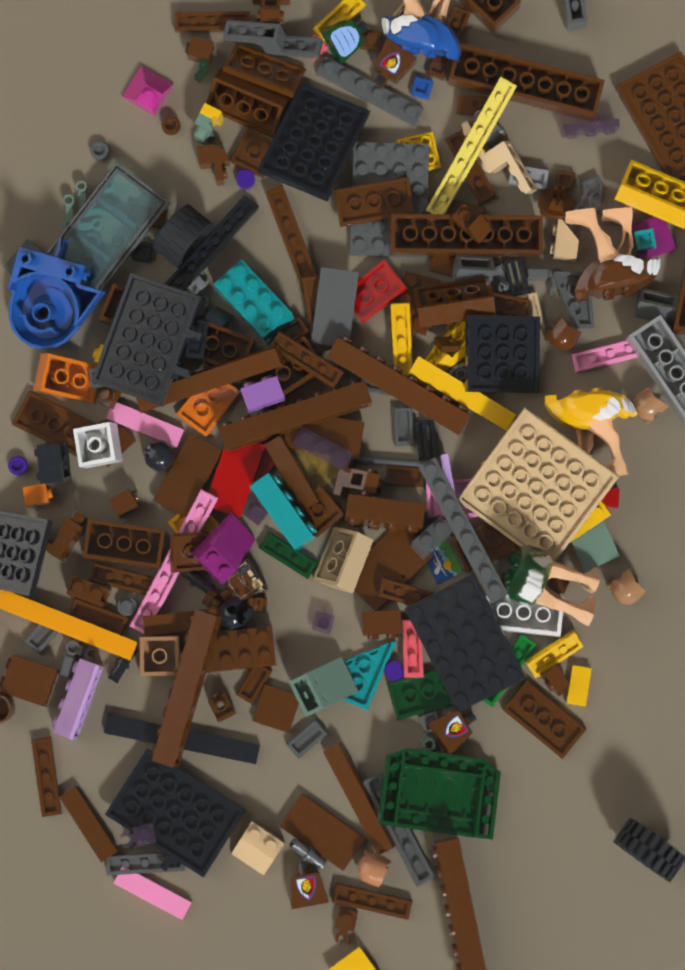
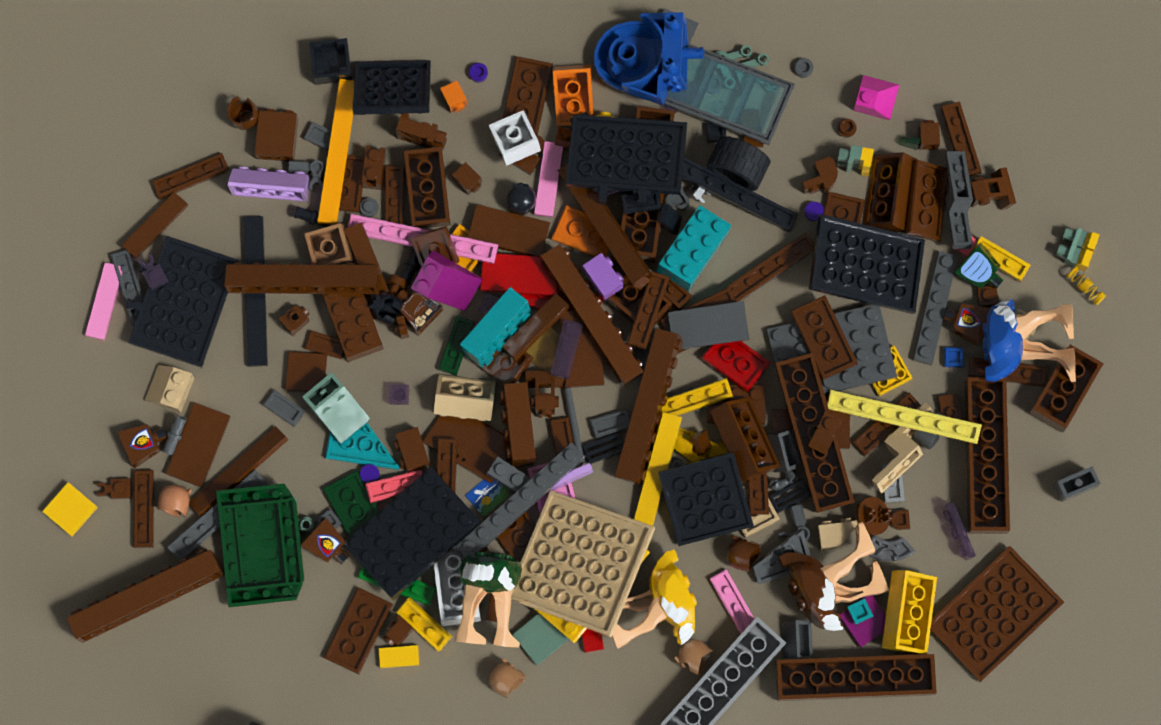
camera: 75 degrees right, 5 degrees down
black container [34,441,72,484] -> none

